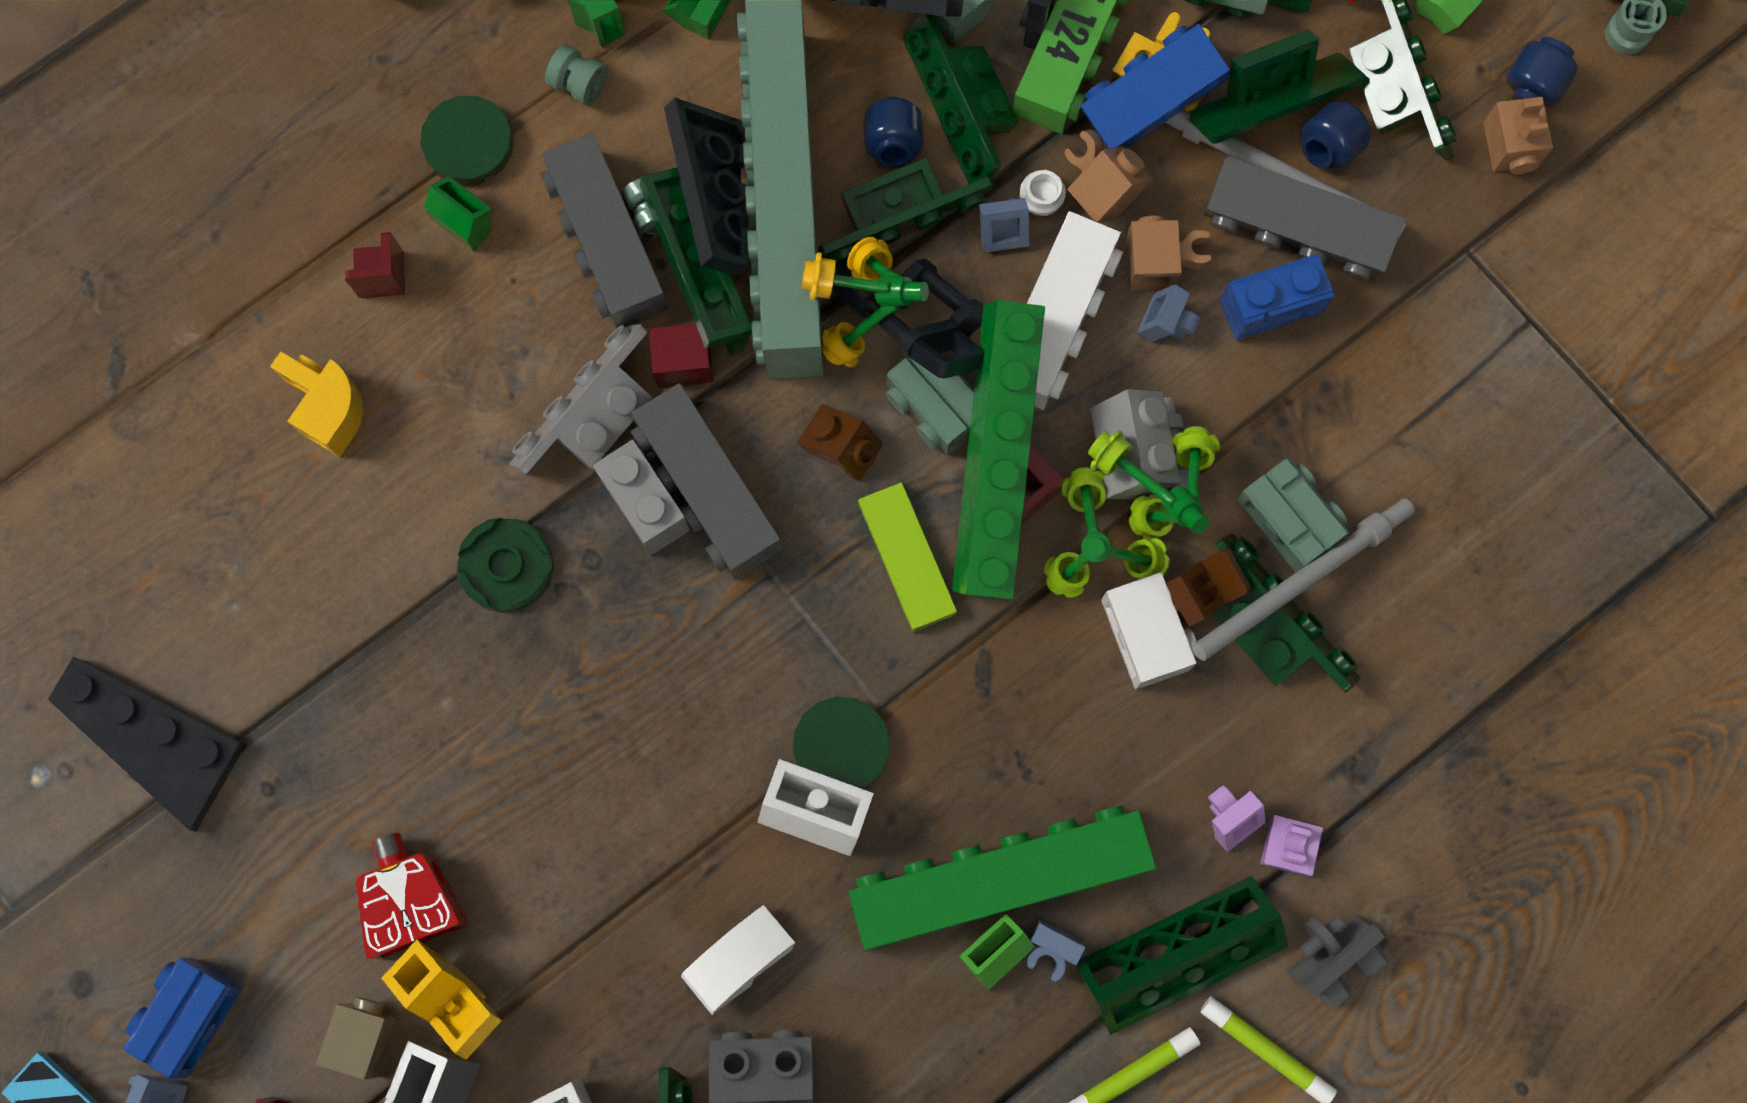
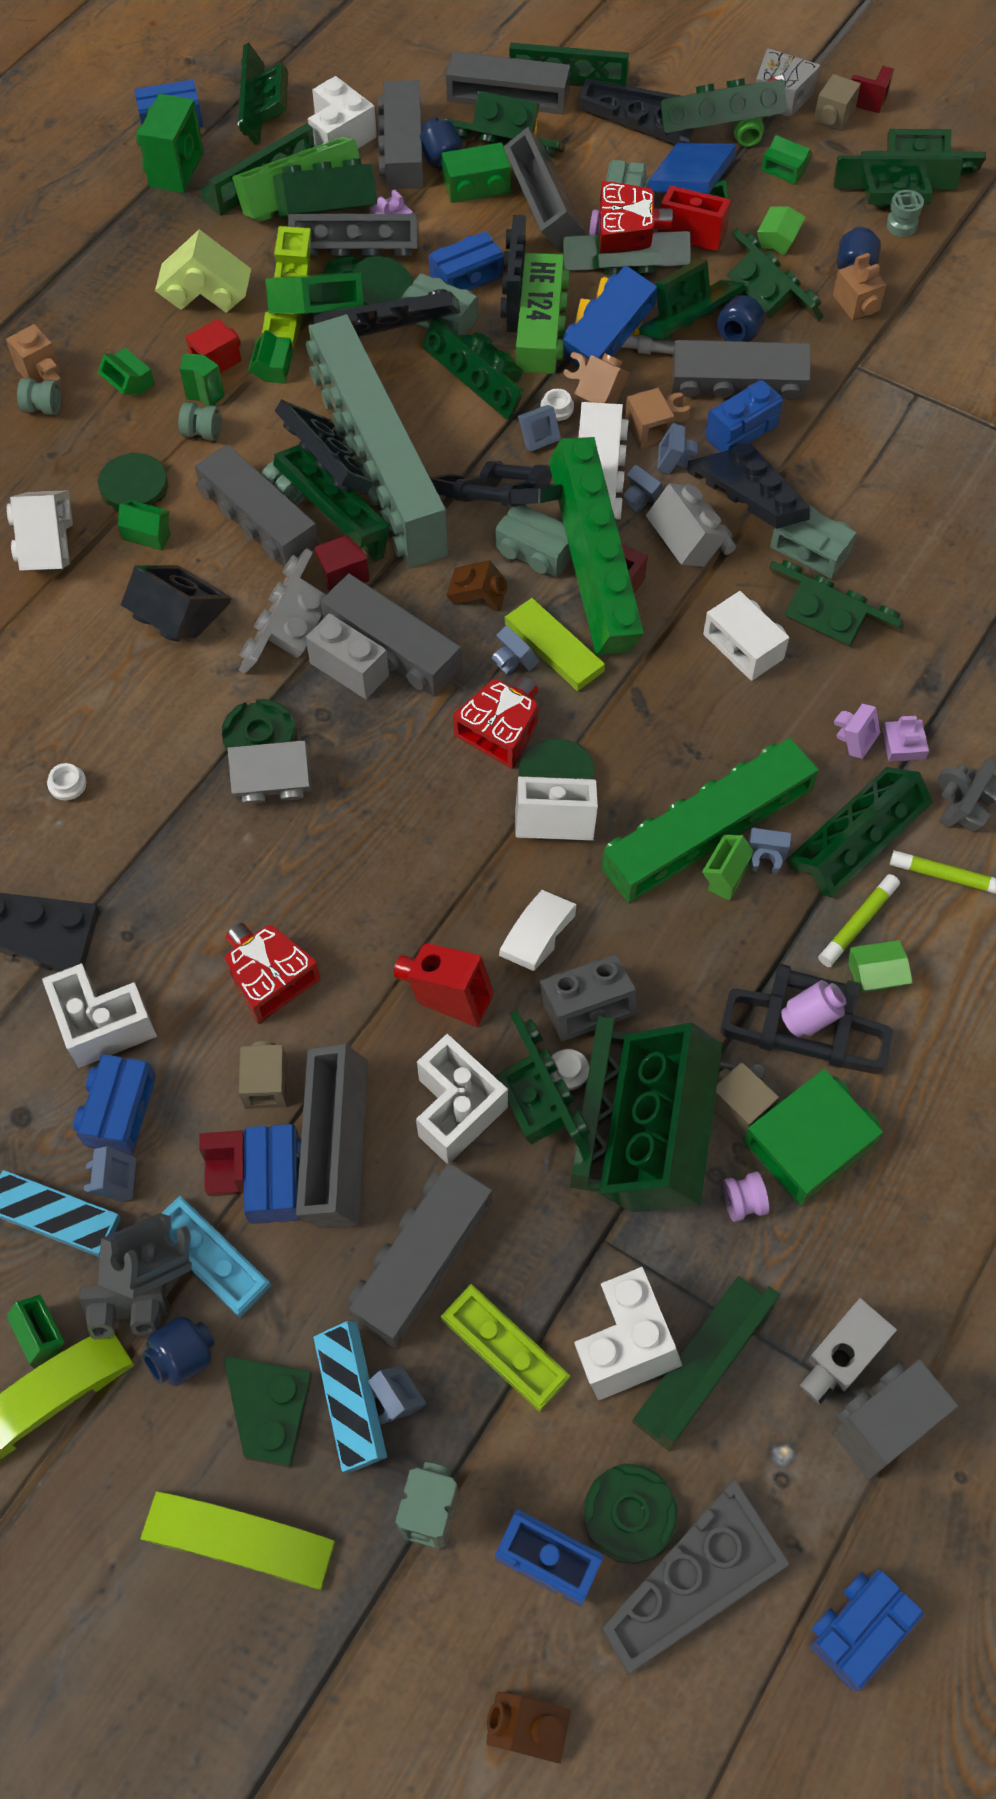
camera: 20 degrees left, 15 degrees down
yellow brick [270,351,364,458] -> none
dark red panel [345,232,405,298] -> none
yellow brick [381,940,502,1060] -> none
plant [801,237,929,367] -> none
dark green bracket [818,158,993,263] -> none
dark blue head [864,97,924,168] -> none
lime plant [1043,467,1170,598] -> none
plant [1088,426,1220,541] -> none
reddish brown bracket [1165,549,1251,627] -> none
light grey bar [1192,499,1415,661] -> none
none -> white brick [7,490,73,570]
none -> white brick [42,963,157,1068]
none -> white plate [47,763,87,800]
none -> black slope [121,565,232,642]
none -> light grey brick [227,741,312,804]
none -> red torso [394,943,494,1027]
none -> red torso [453,677,539,769]
none -> sand blue tile [492,625,540,675]
none -> sand blue tile [624,464,664,513]
none -> black wing [688,444,810,529]

